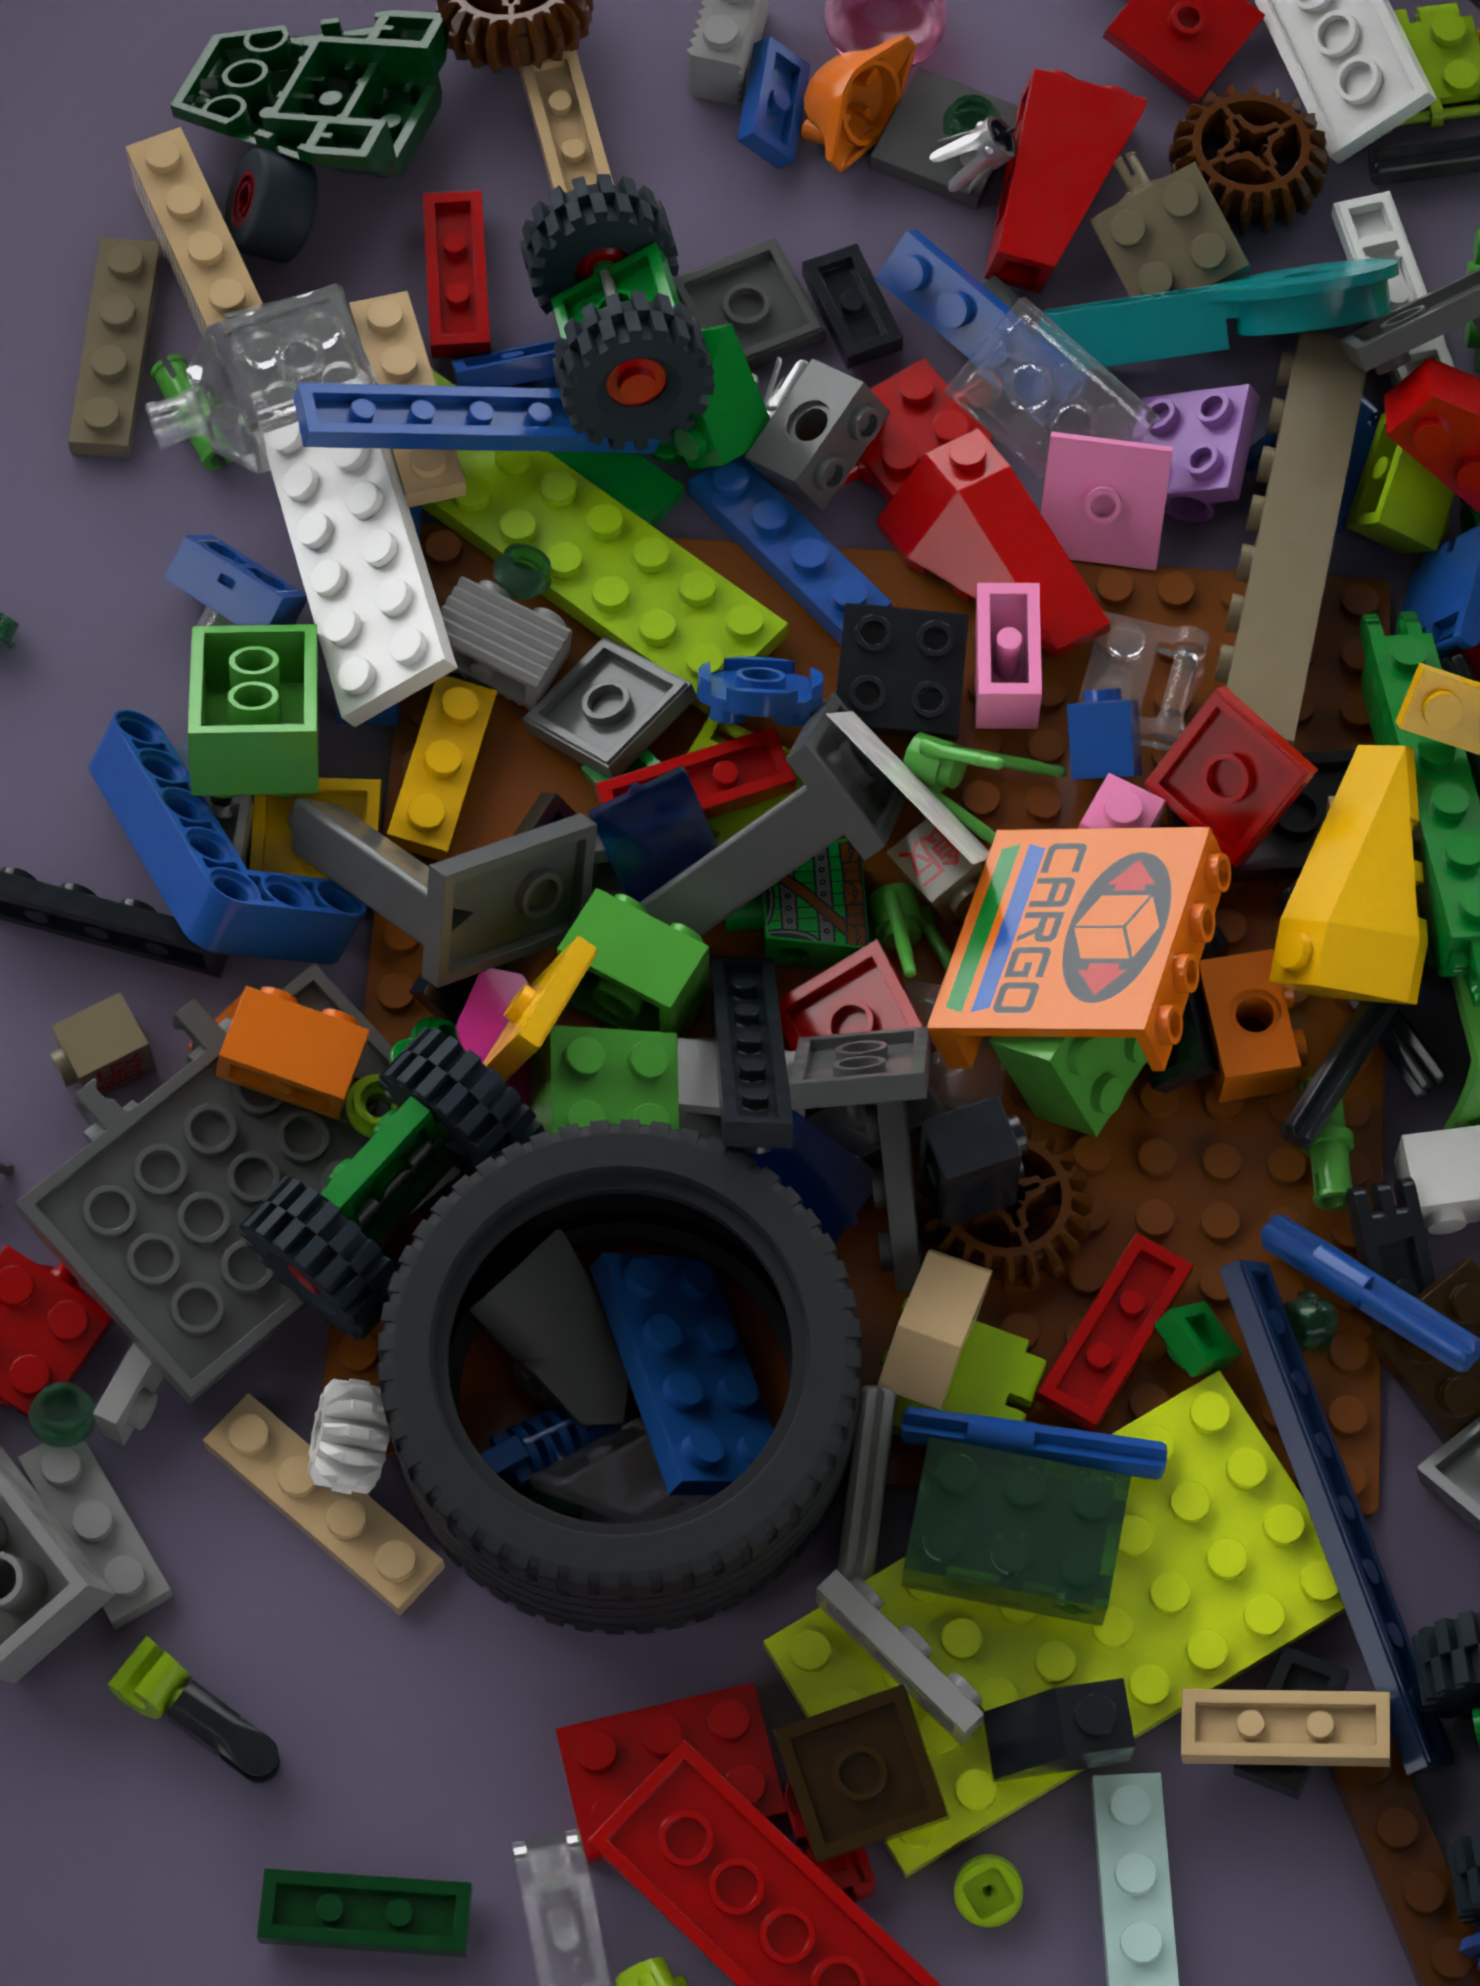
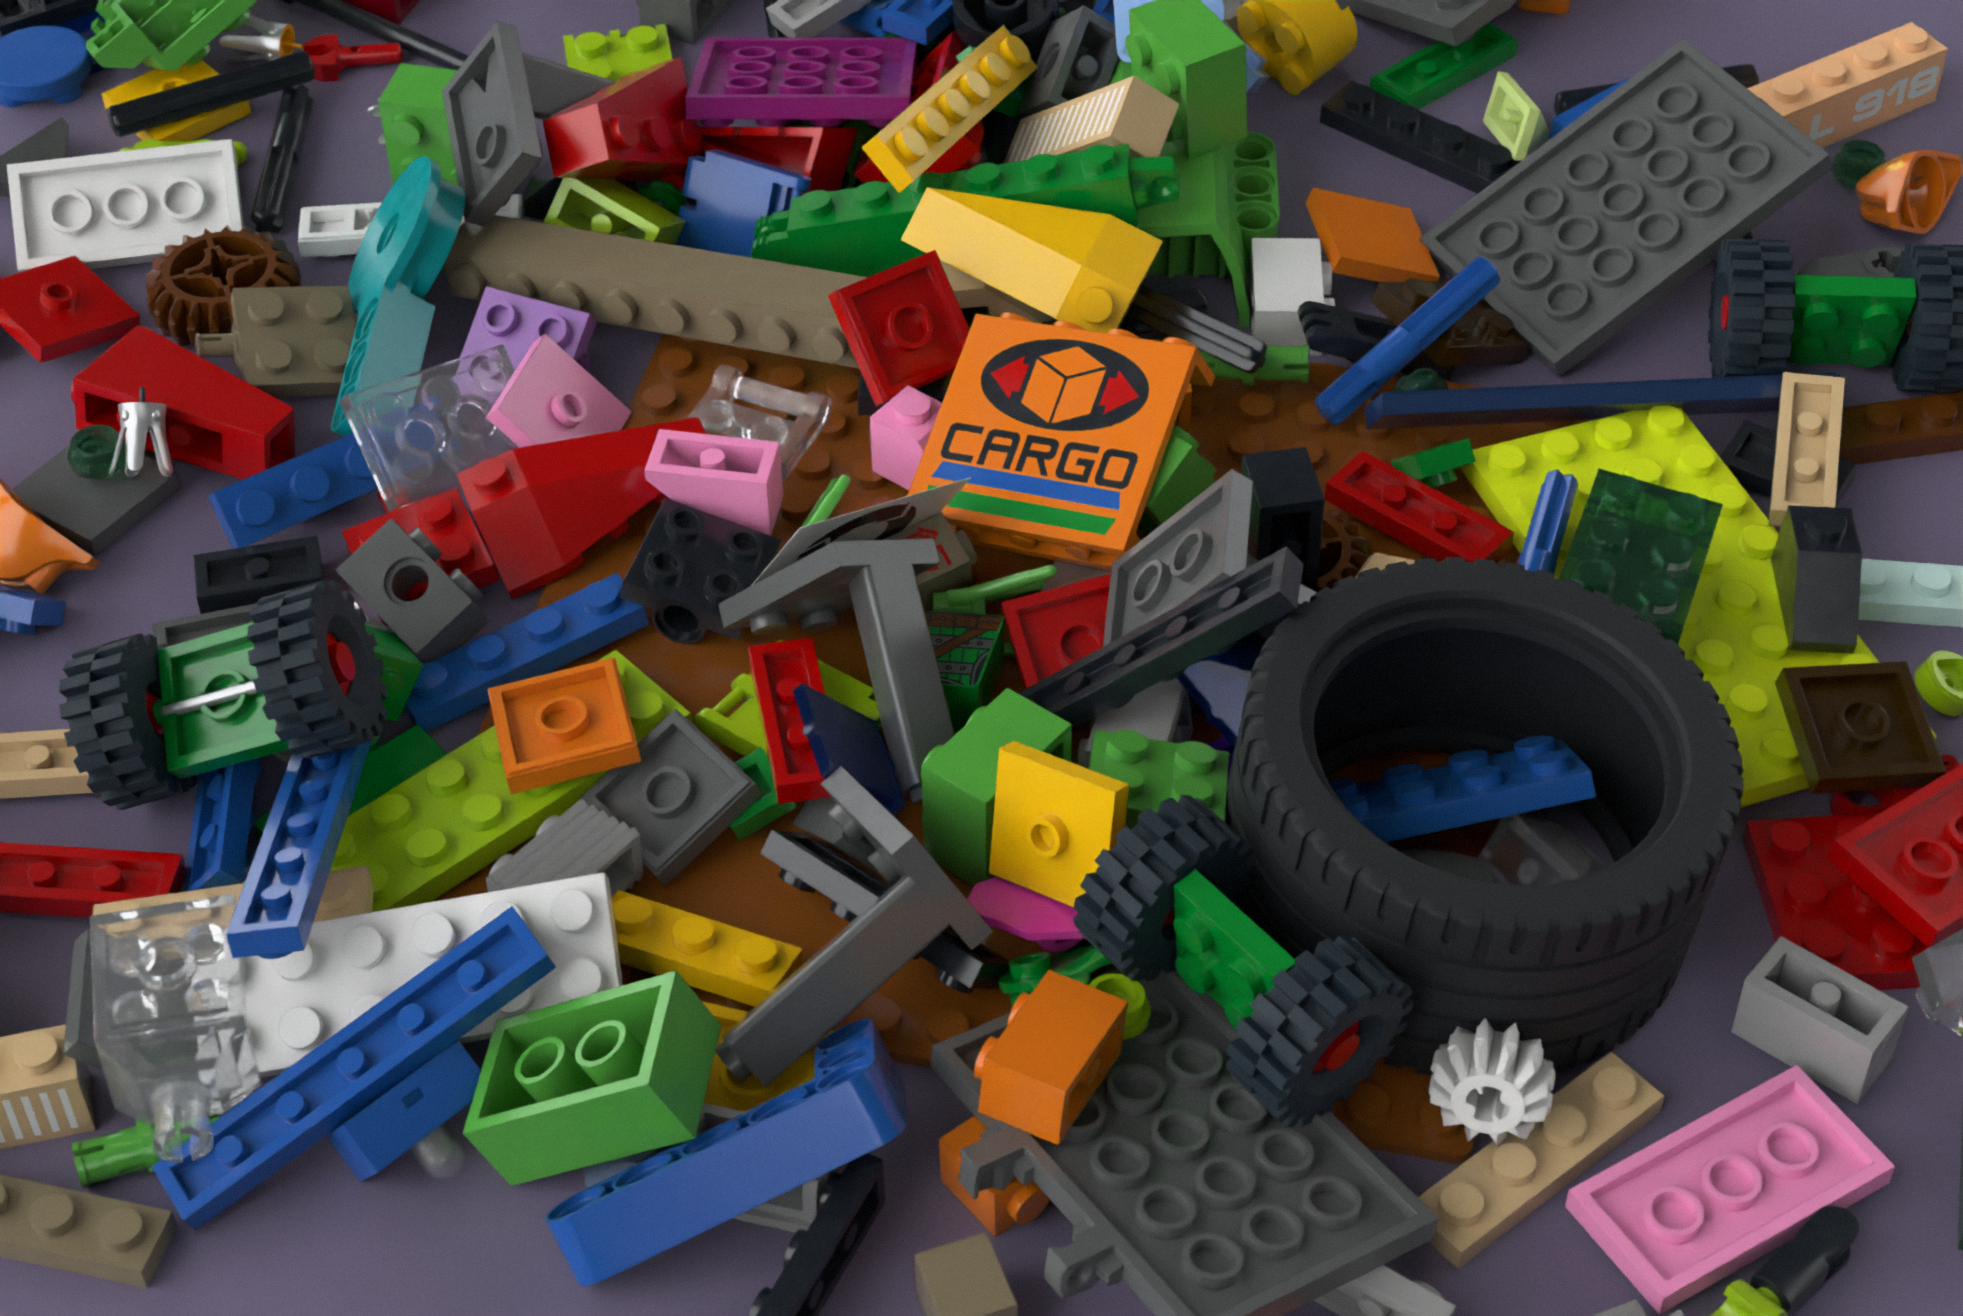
camera: 80 degrees left, 20 degrees down
clear green plate [493,543,552,600] -> none
blue plate [697,656,824,727] -> none
light grey plate [816,1569,984,1746] -> none
blue brick [1067,688,1143,780] -> none
none -> blue plate [152,906,557,1231]
none -> orange tile [487,657,642,794]
none -> bright pink plate [1565,1065,1895,1315]
none -> light grey brick [1731,936,1908,1104]

